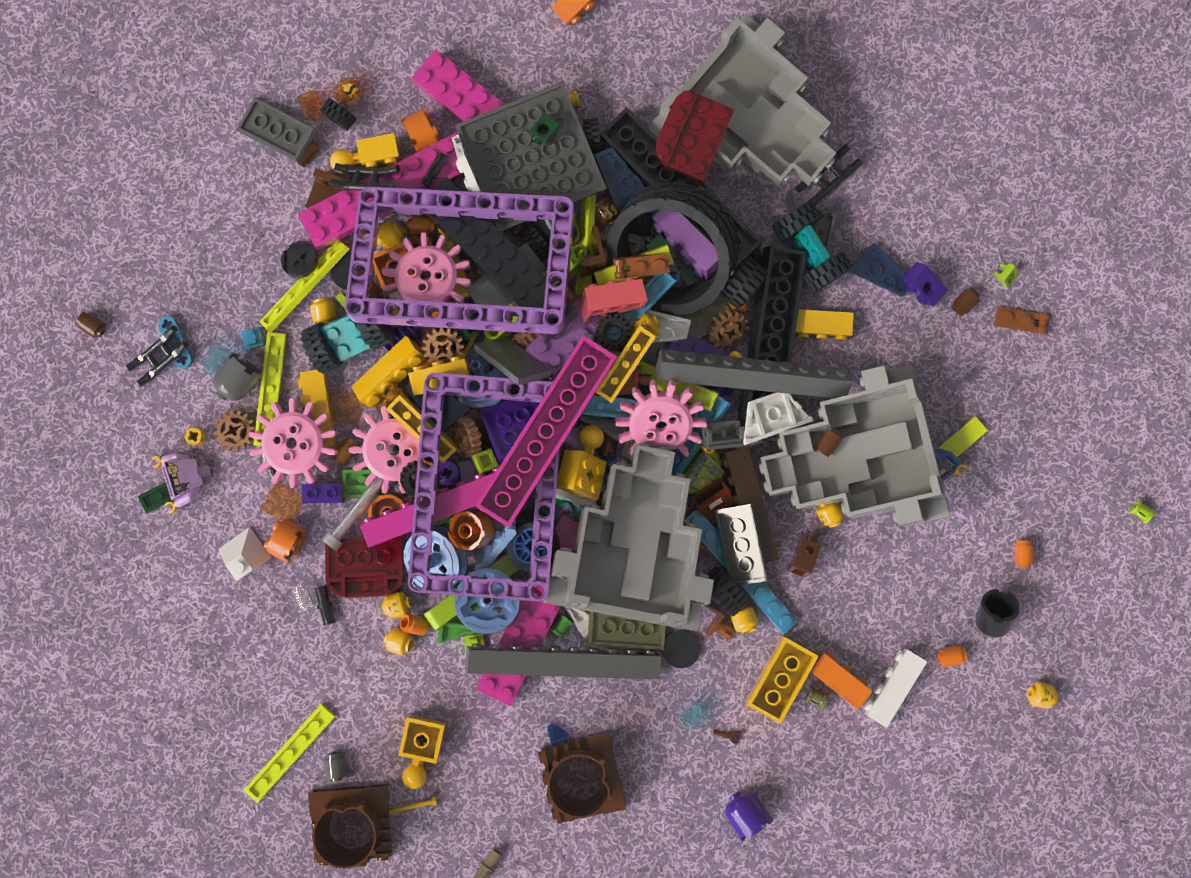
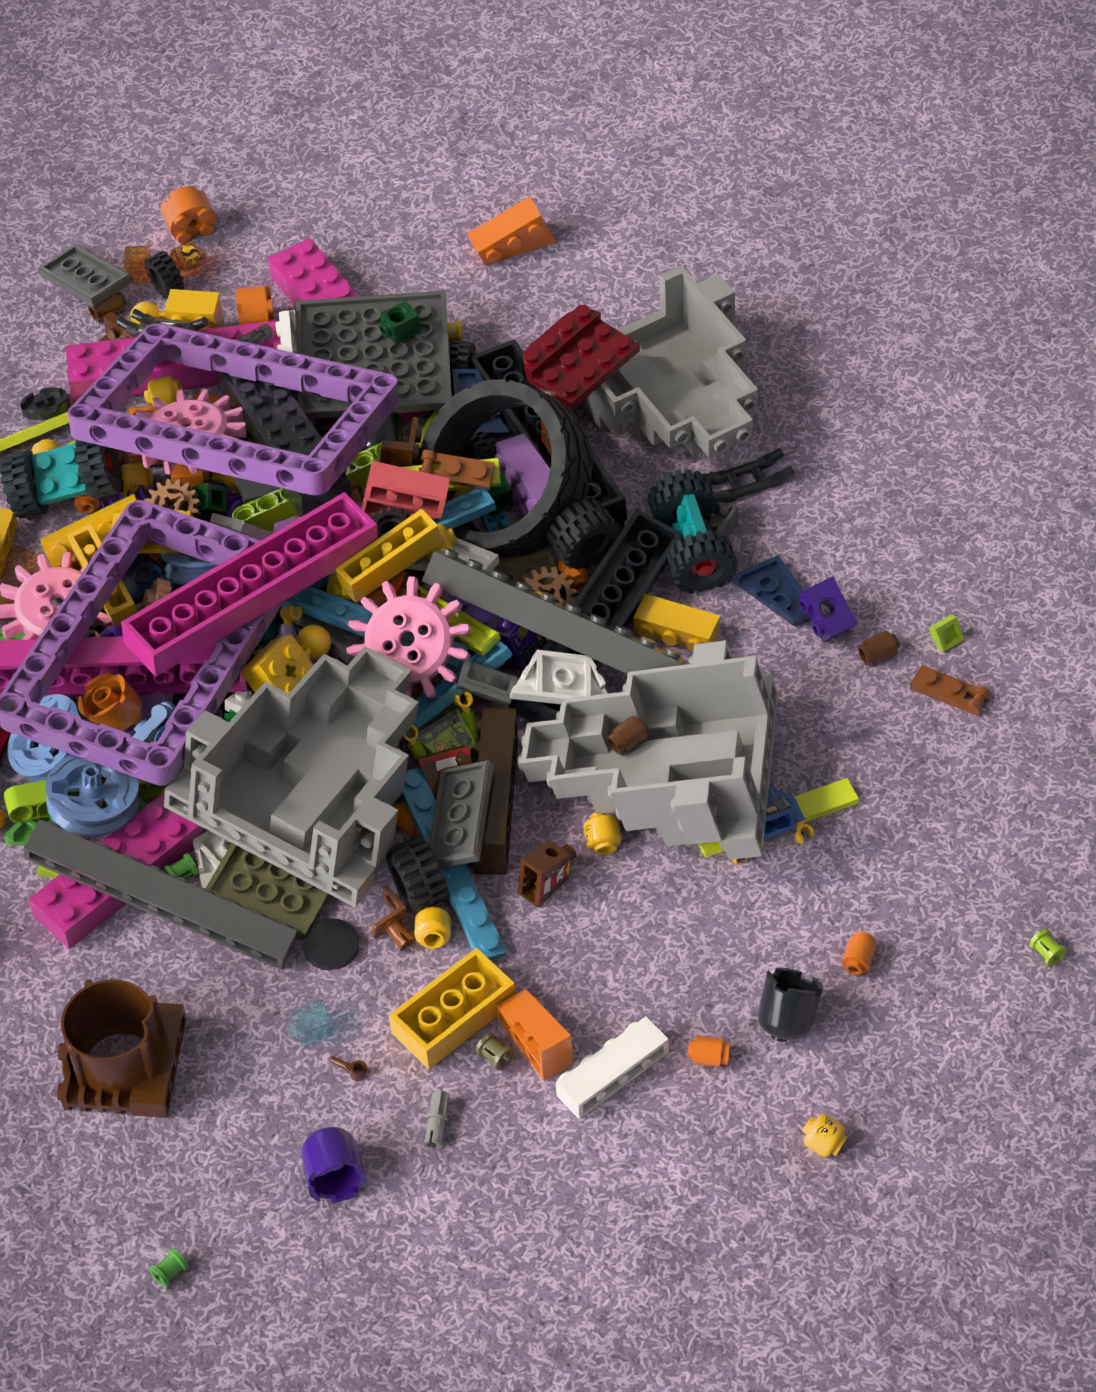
camera: 25 degrees right, 35 degrees down
none -> orange brick [161,186,216,244]
none -> light grey axle [423,1090,450,1149]

